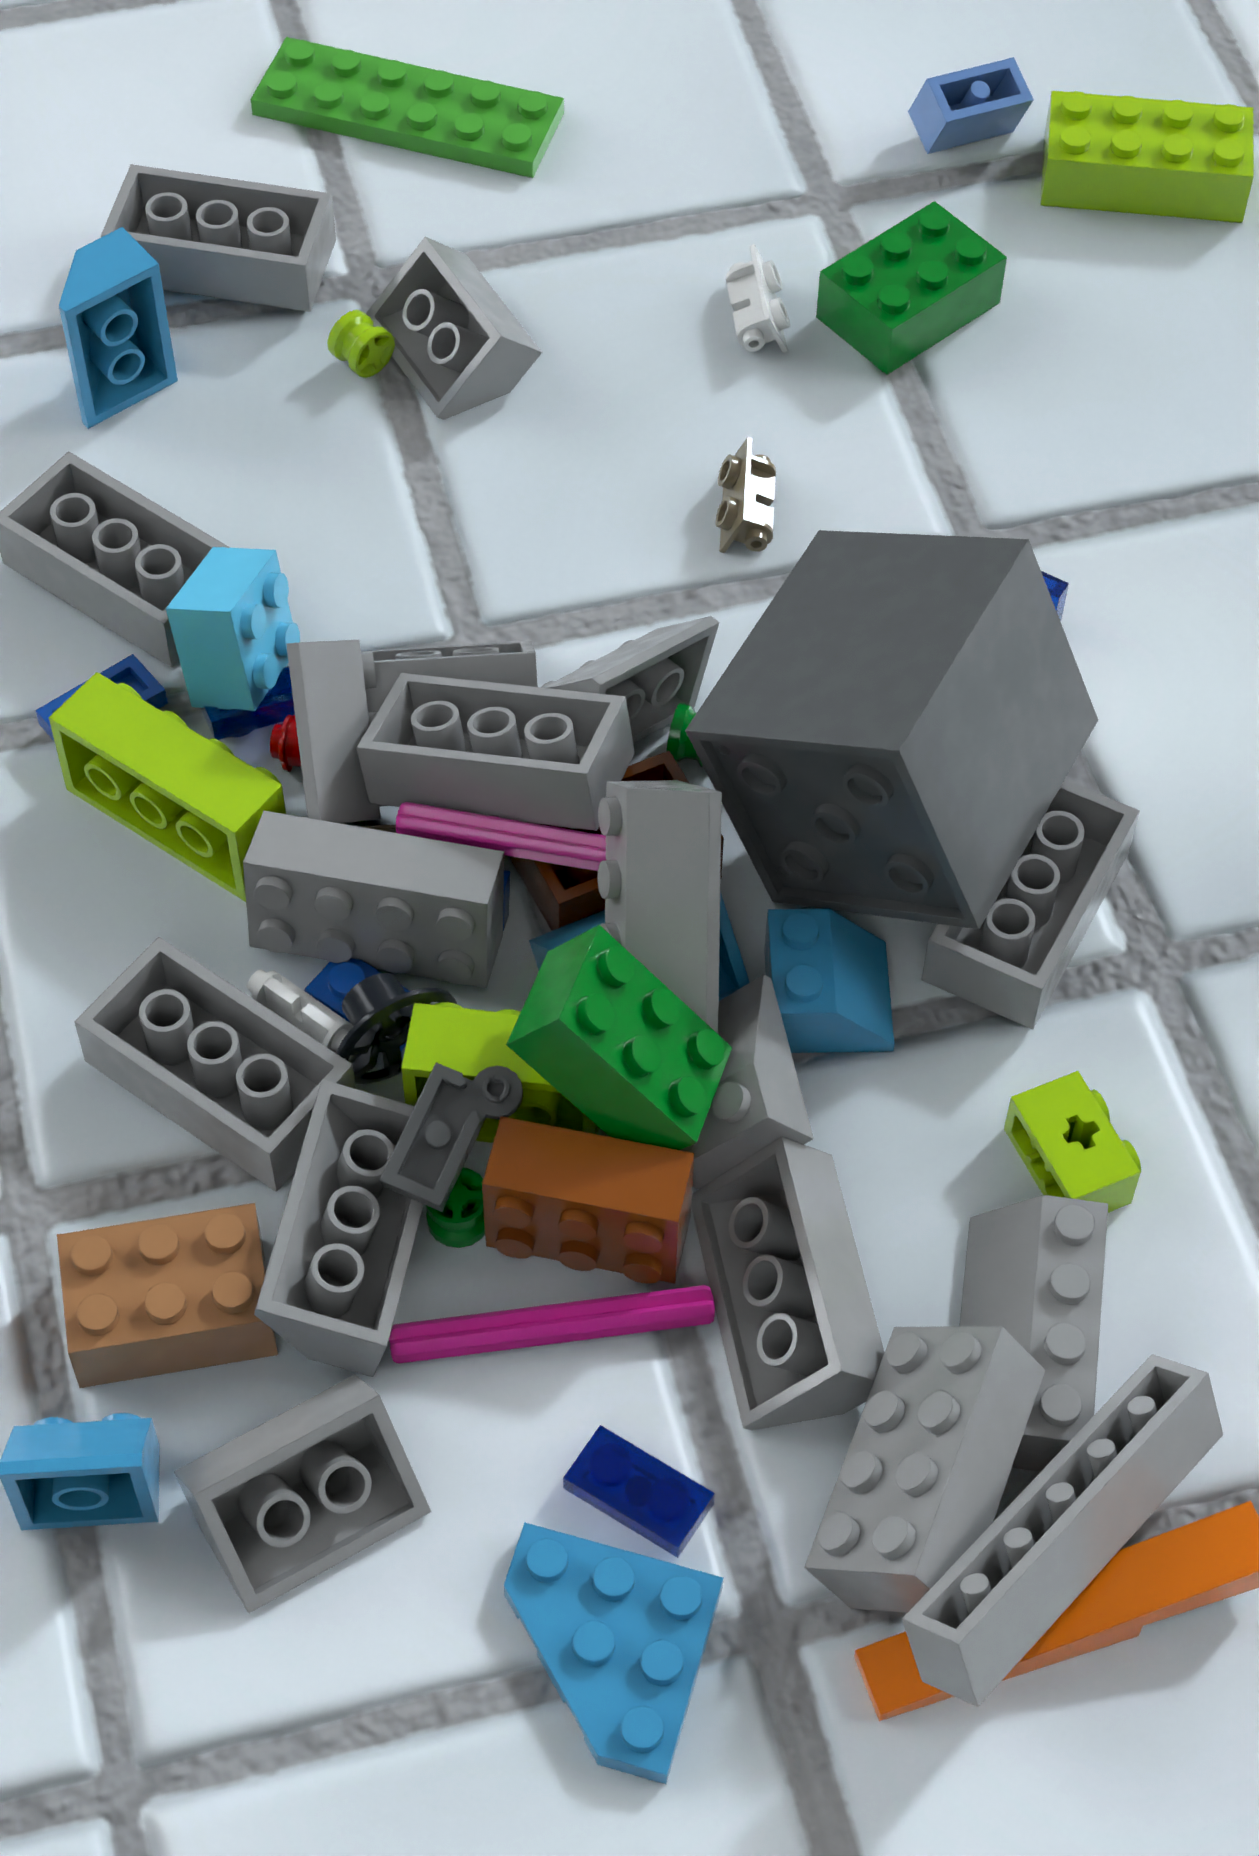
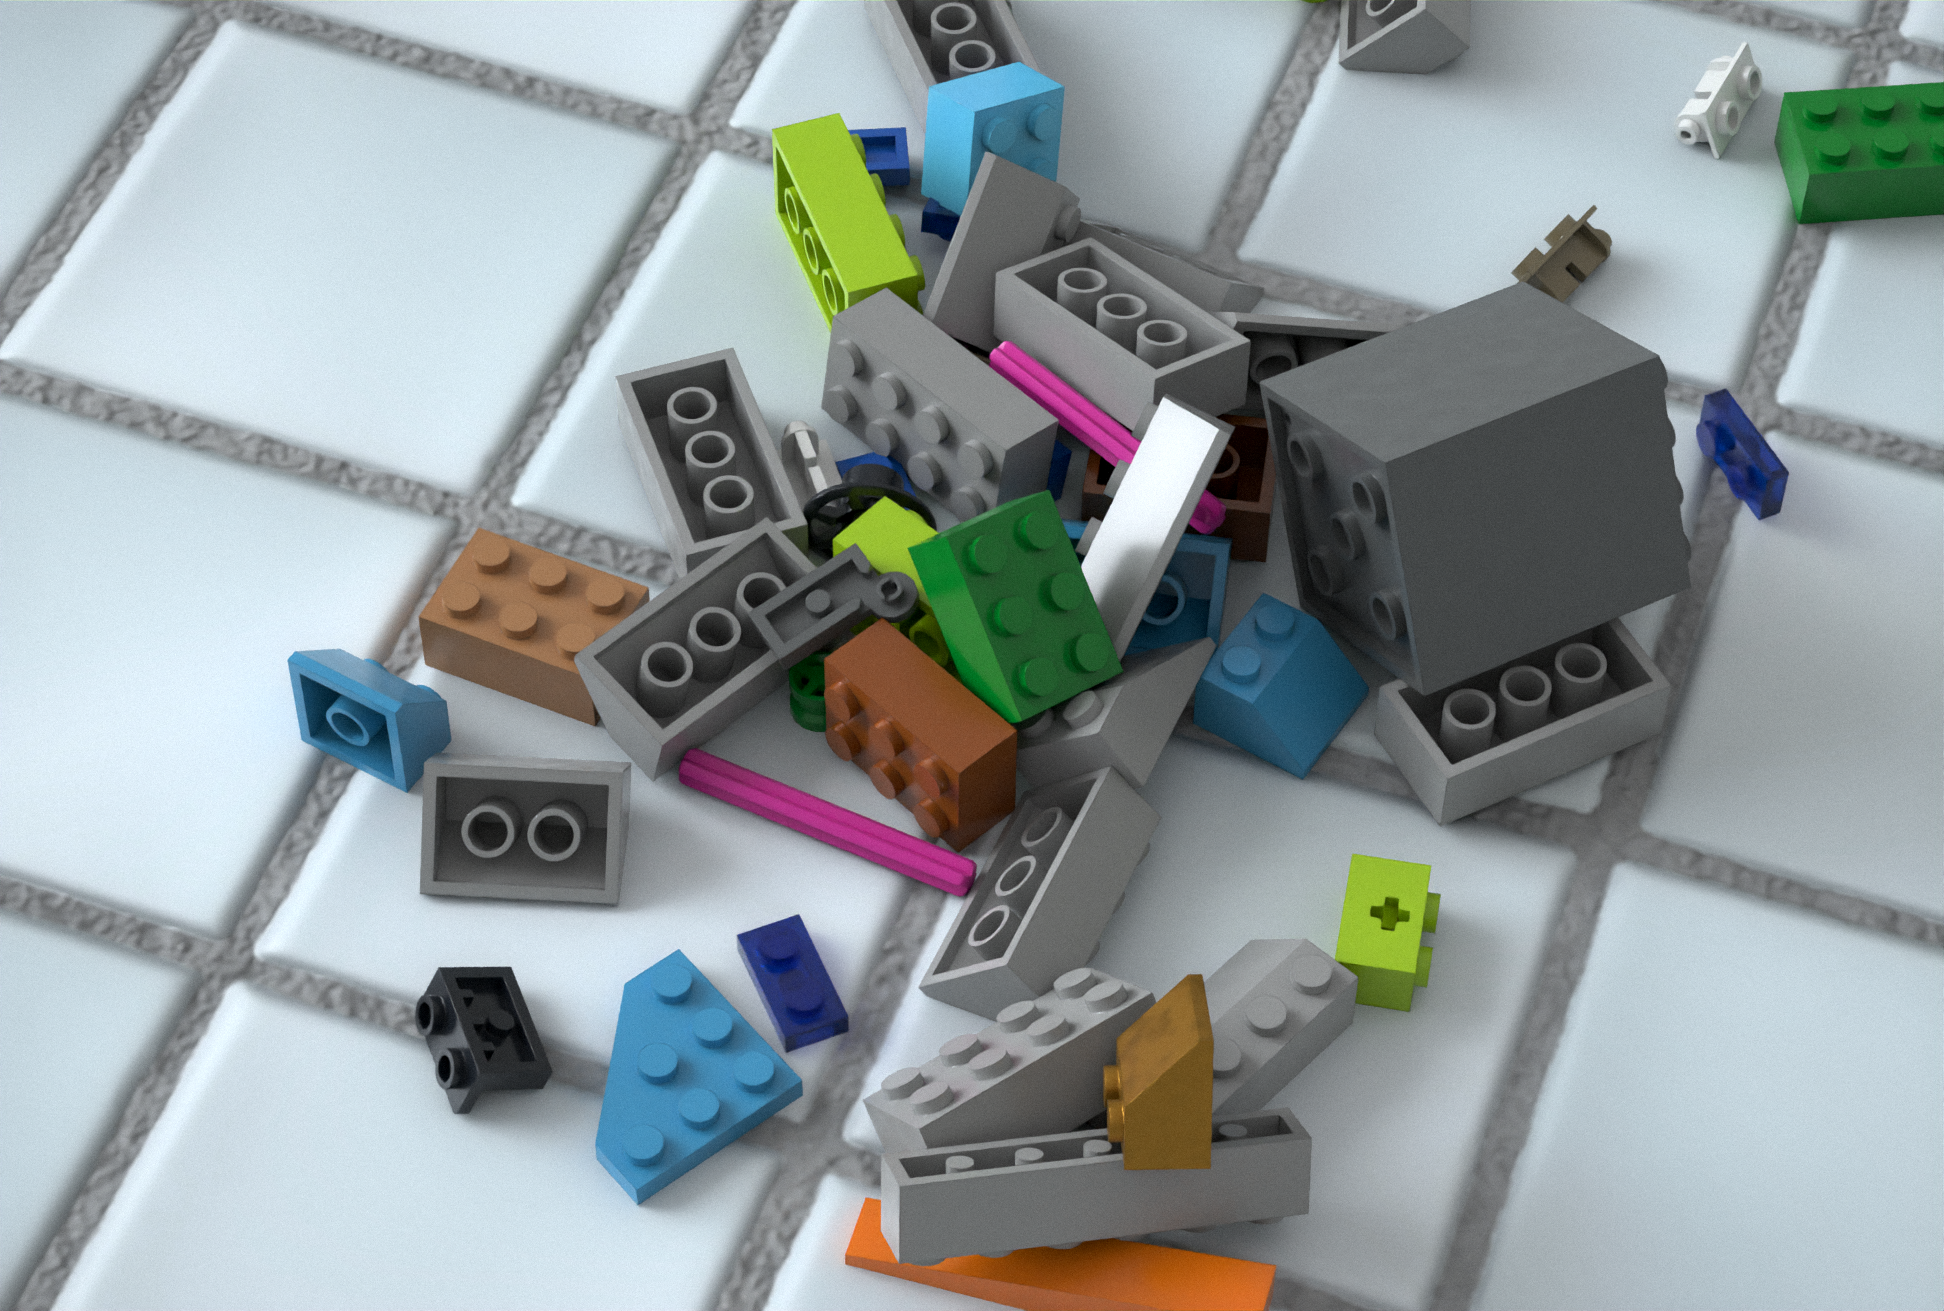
camera: 35 degrees right, 5 degrees down
none -> black bracket [415,967,553,1114]
none -> pearl gold slope [1103,974,1214,1170]

